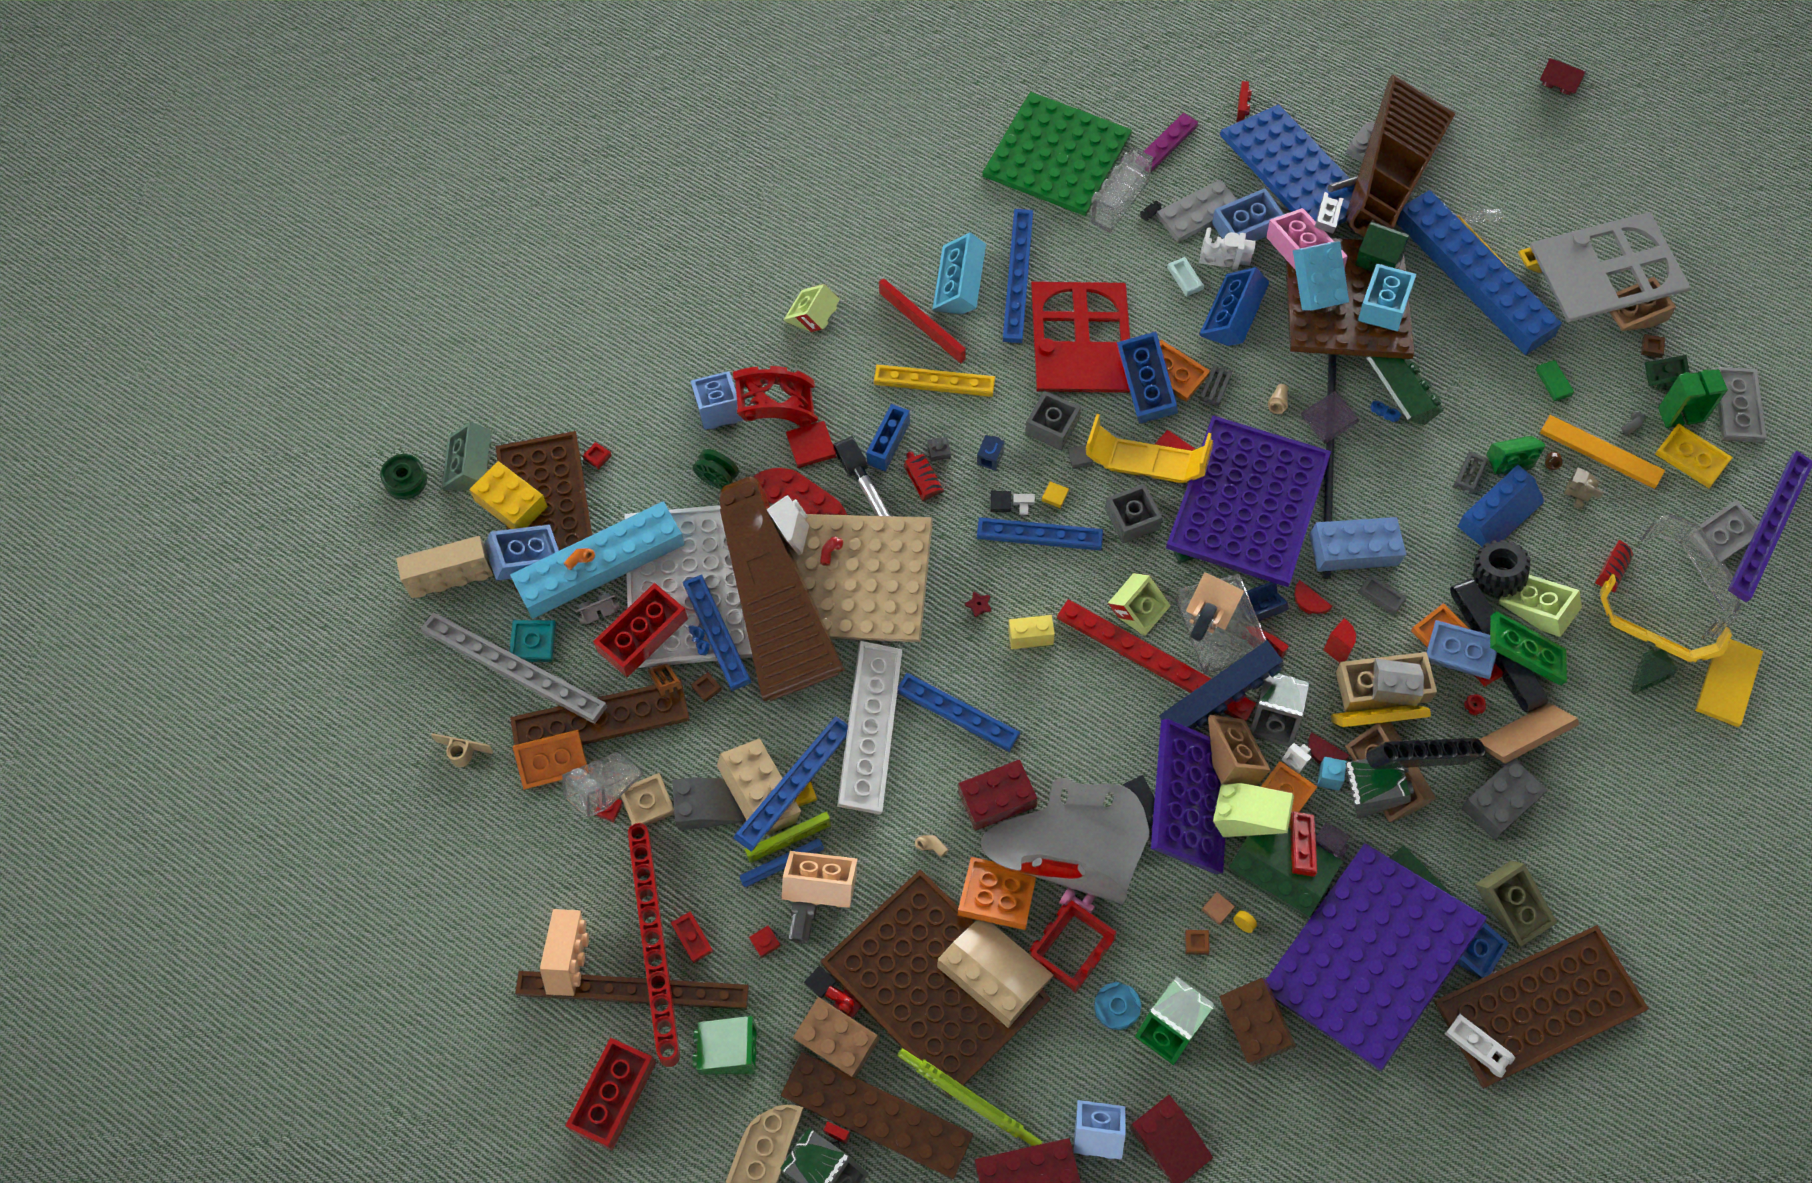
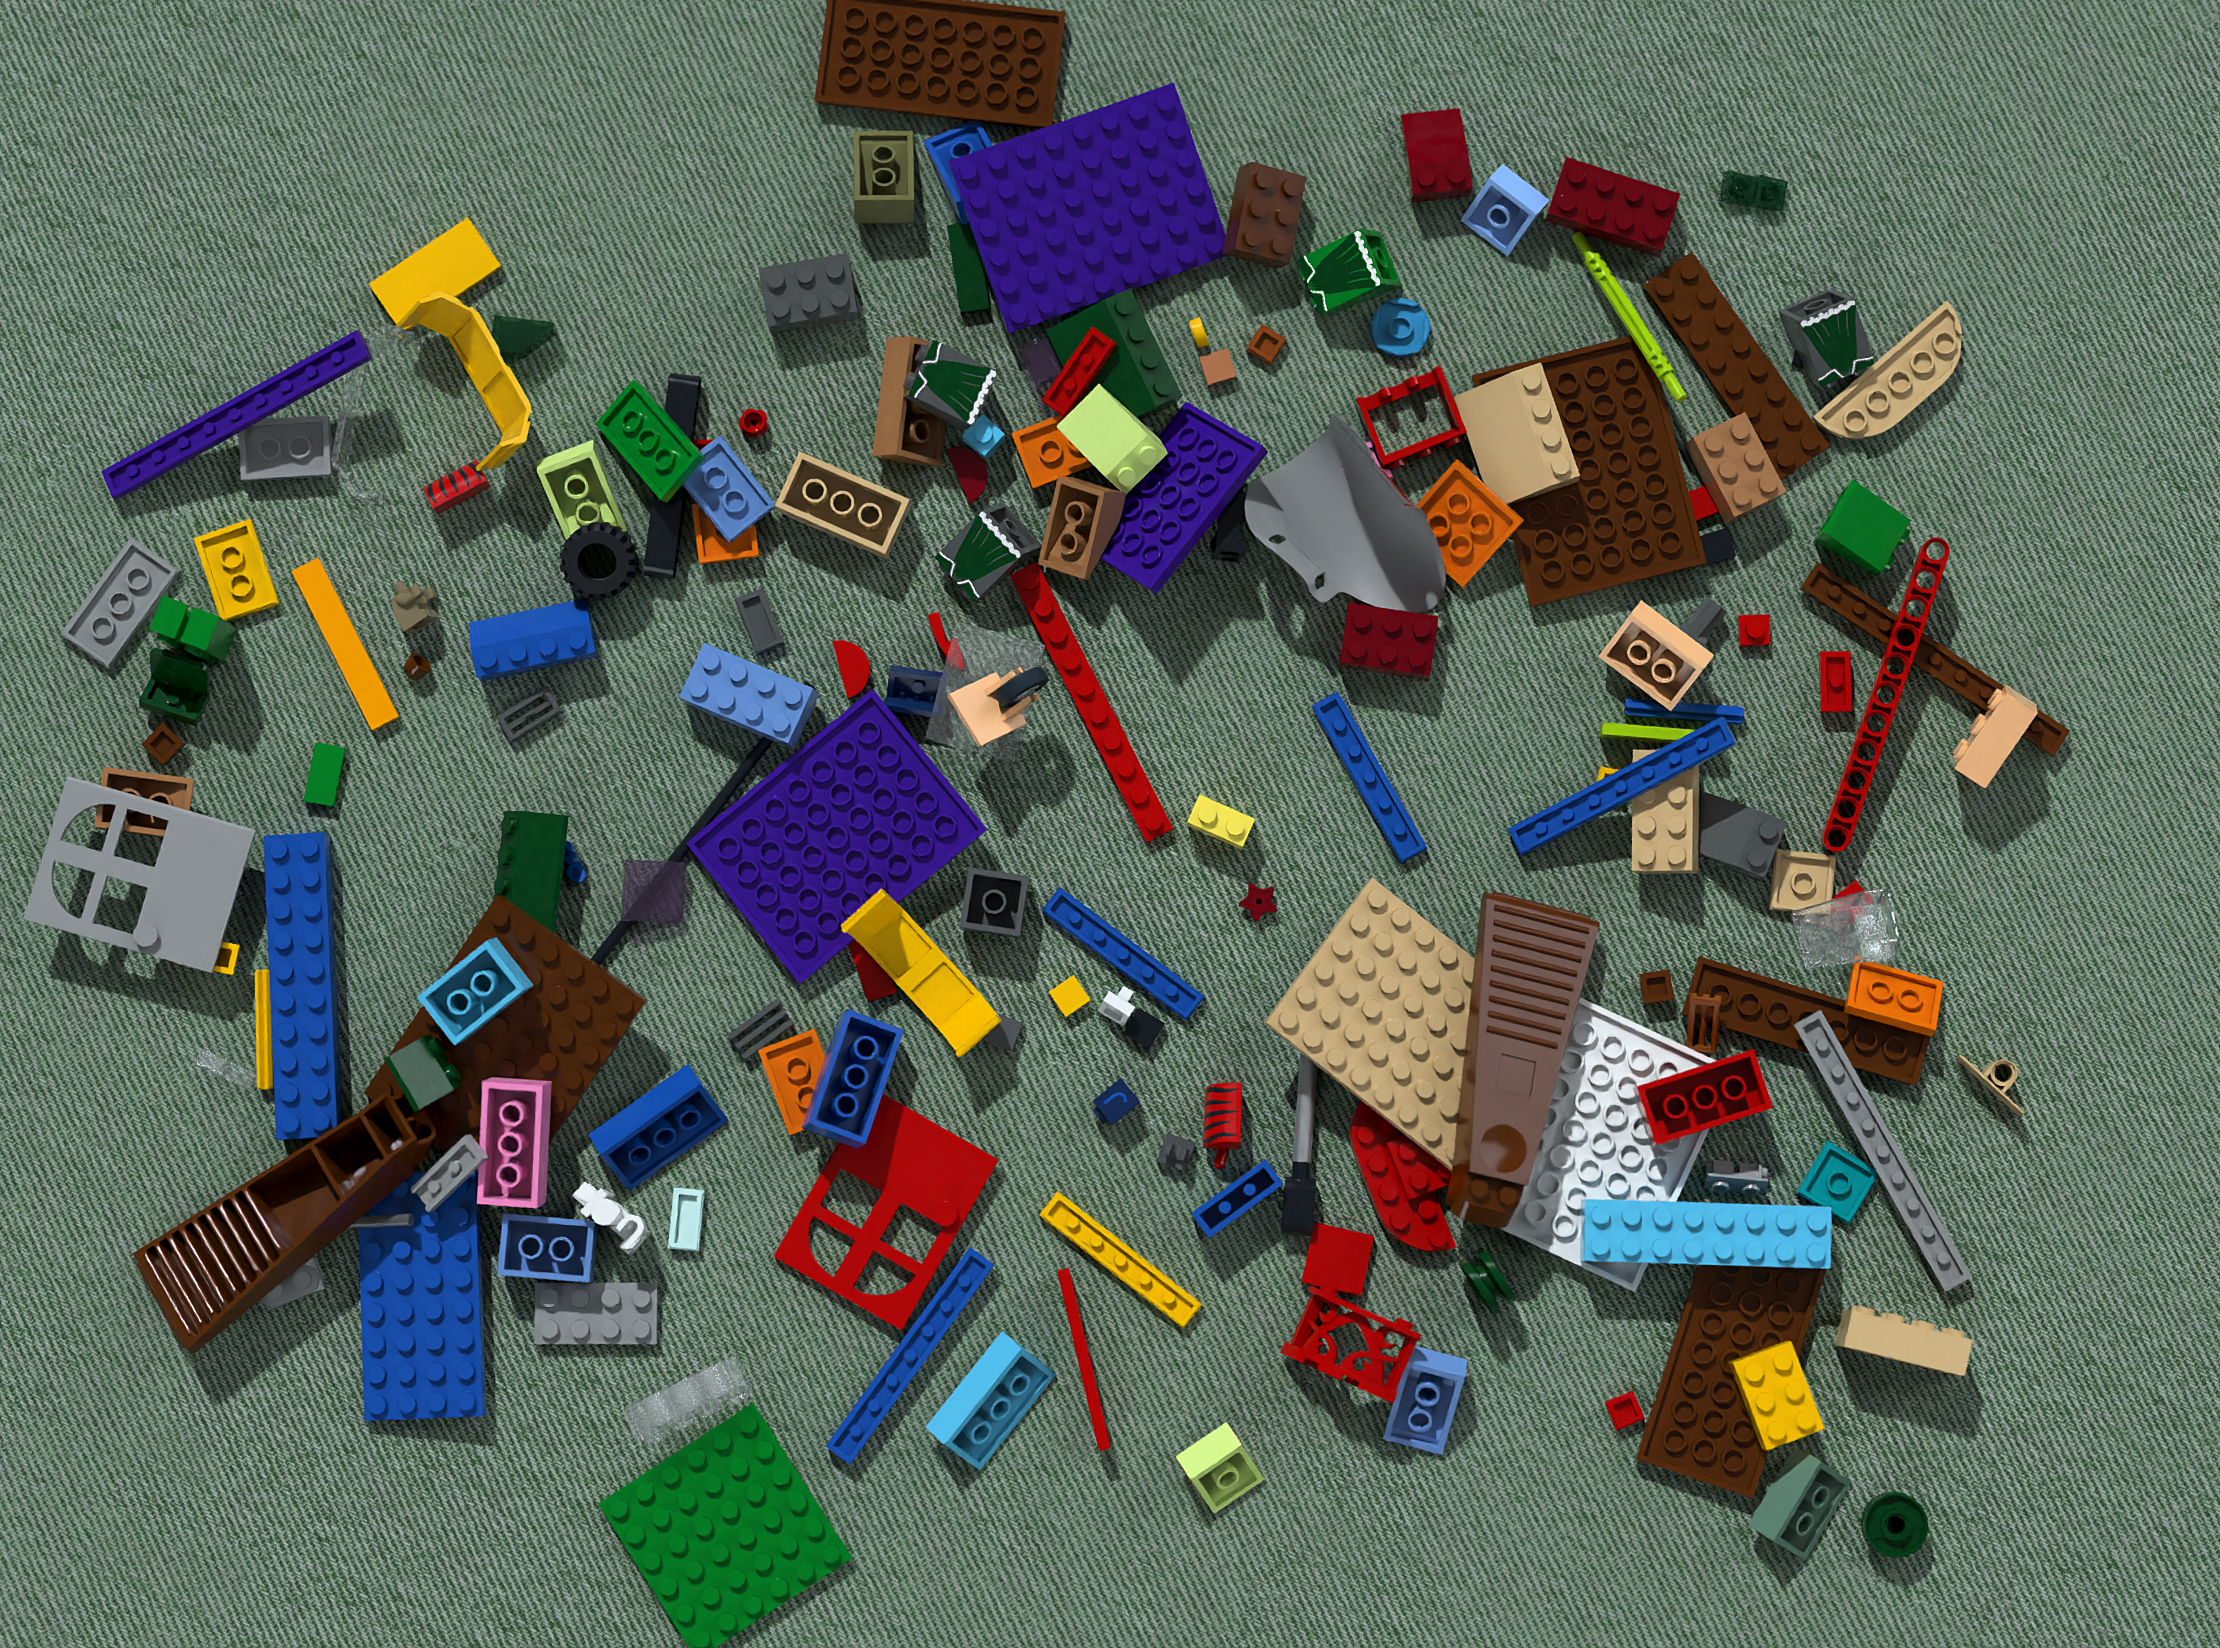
camera: 150 degrees left, 20 degrees up
medium blue slope [484,525,559,581] -> none
orange arm [563,548,595,570] -> none
red brick [565,1037,656,1151] -> none
blue tile [682,574,752,691] -> none
blue piece [688,625,710,656] -> none
white slope [767,495,809,556] -> none
red arm [820,536,843,566] -> none
red tile [823,1121,850,1144] -> none
red arm [825,985,854,1014] -> none
white plate [837,641,902,815] -> none
tan arm [915,835,949,858] -> none
dark grey brick [1025,391,1081,451] -> none
yellowish green slope [1108,573,1171,636] -> none
magenta plate [1136,112,1198,172] -> none
black piece [1140,200,1162,221] -> none
dark blue brick [1159,640,1284,730] -> none
red plate [1236,81,1252,122] -> none
tan cone [1268,384,1289,414] -> none
white tile [1282,743,1311,774] -> none
medium azure brick [1293,242,1349,310] -> none
red brick [1323,618,1356,663] -> none
yellow tile [1331,705,1431,727] -> none
black beam [1366,738,1486,769] -> none
light grey slope [1372,658,1424,706] -> none
white plate [1445,1014,1515,1077] -> none
medium nougat tile [1479,703,1579,764] -> none
green slope [1487,436,1546,475] -> none
dark grey arm [1621,410,1646,436] -> none

